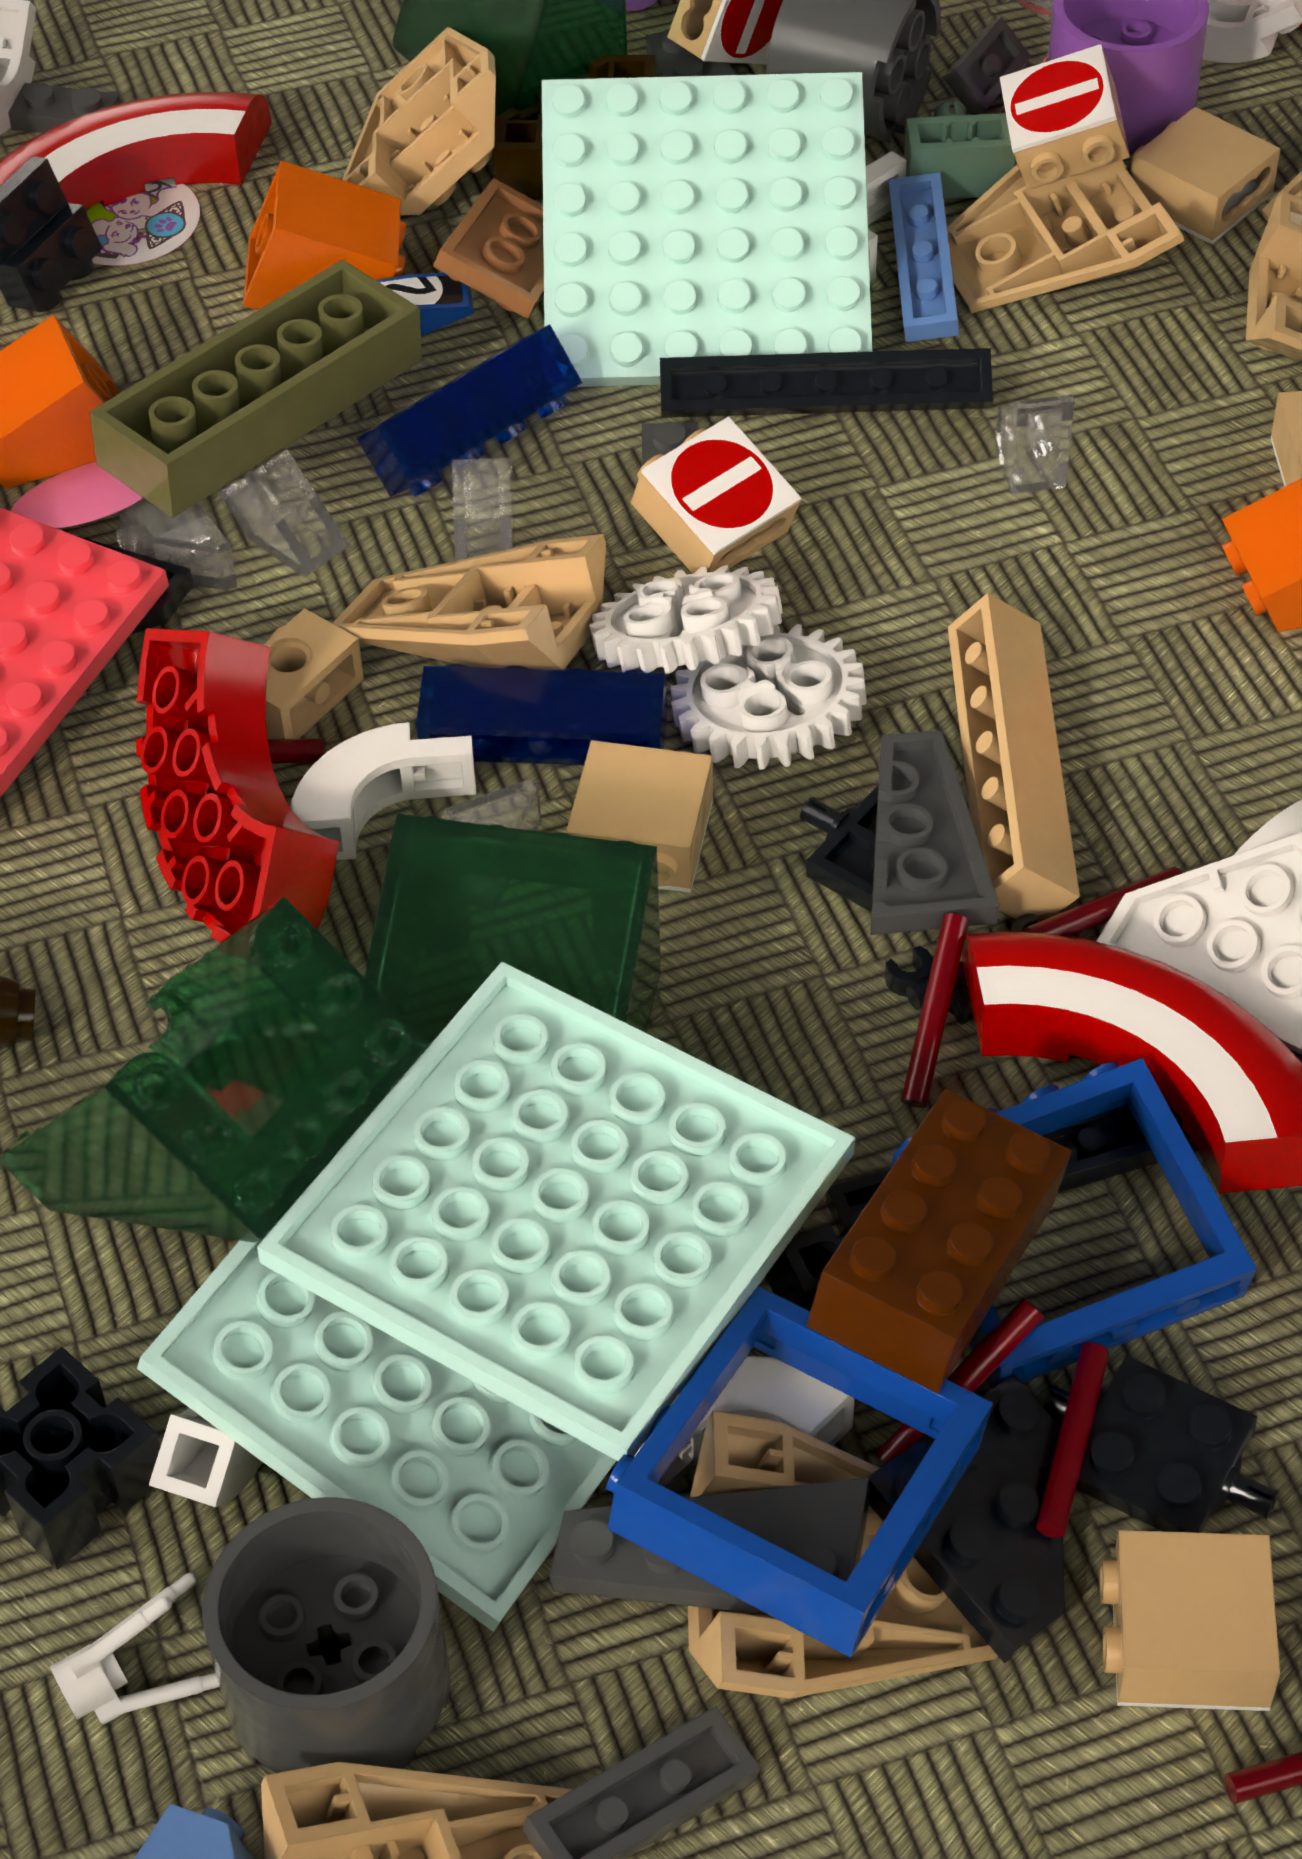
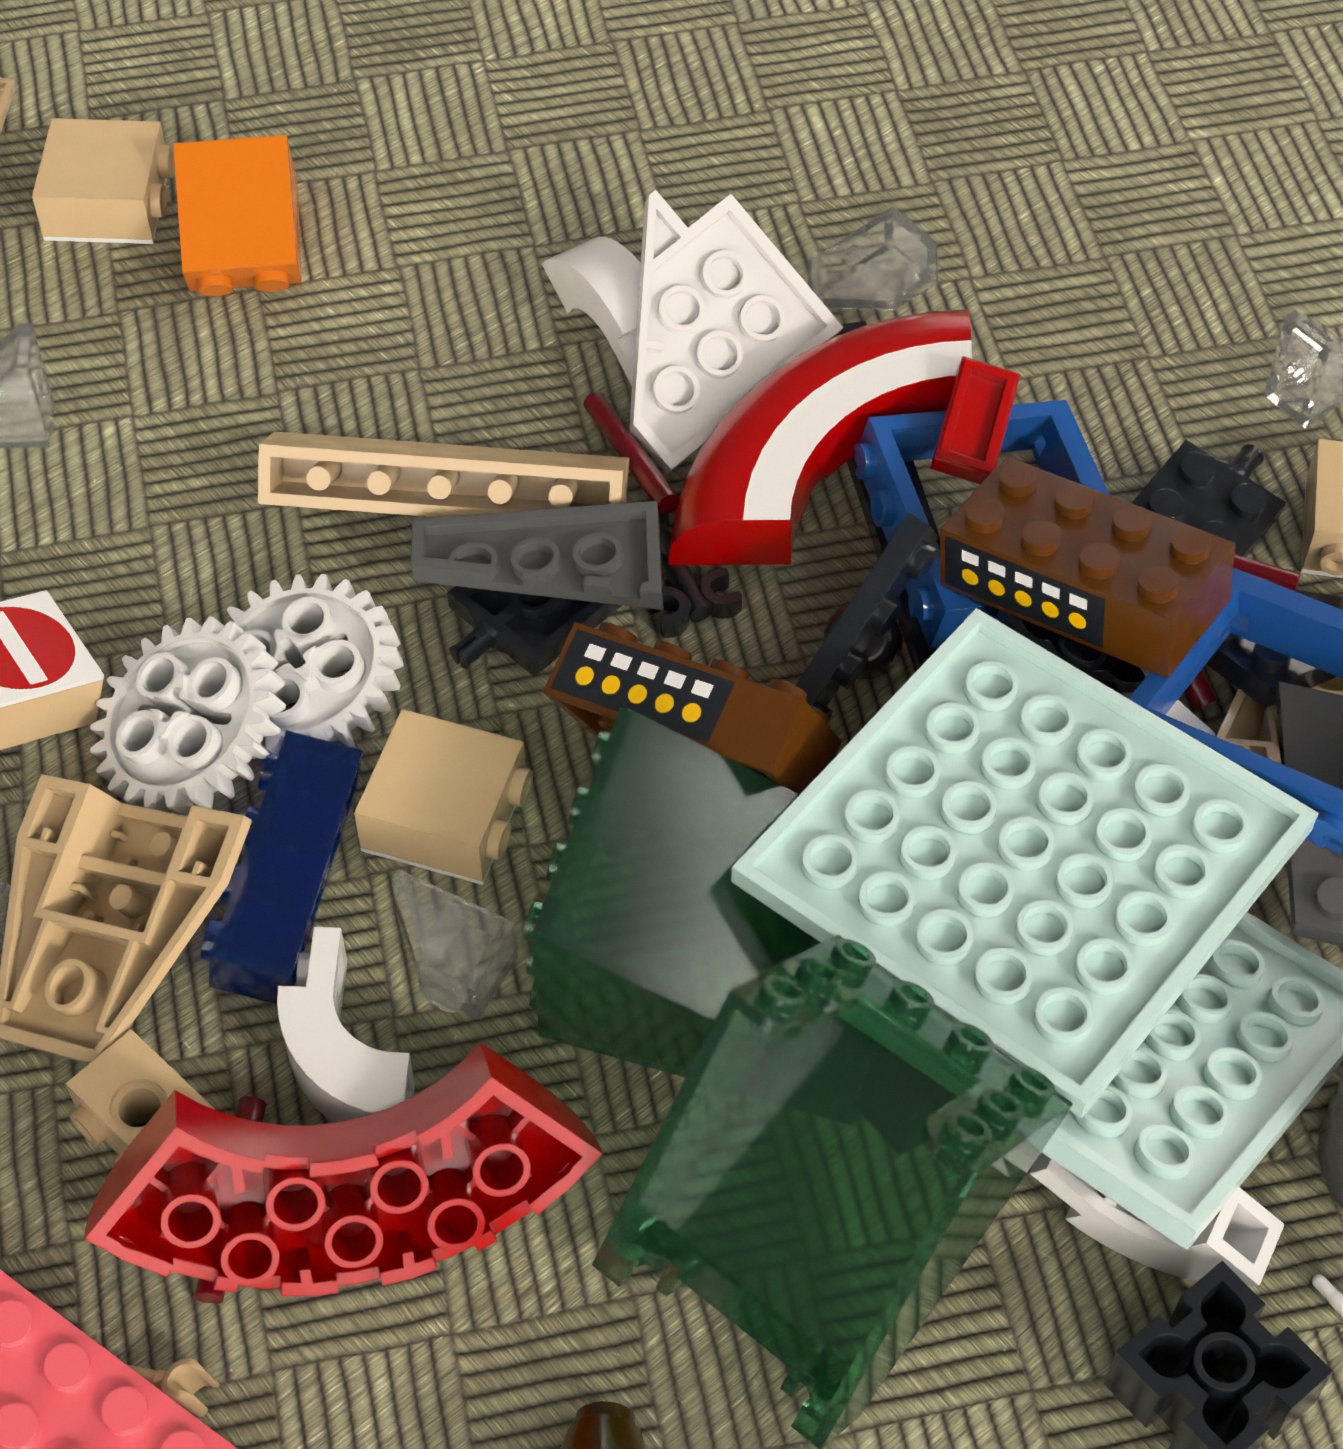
camera: 85 degrees left, 5 degrees up
dark red bar [901,913,969,1108] -> none
none -> tan hand [126,1357,220,1418]
none -> brick [543,622,842,805]
none -> black plate [795,513,939,724]
none -> red tile [929,356,1021,485]

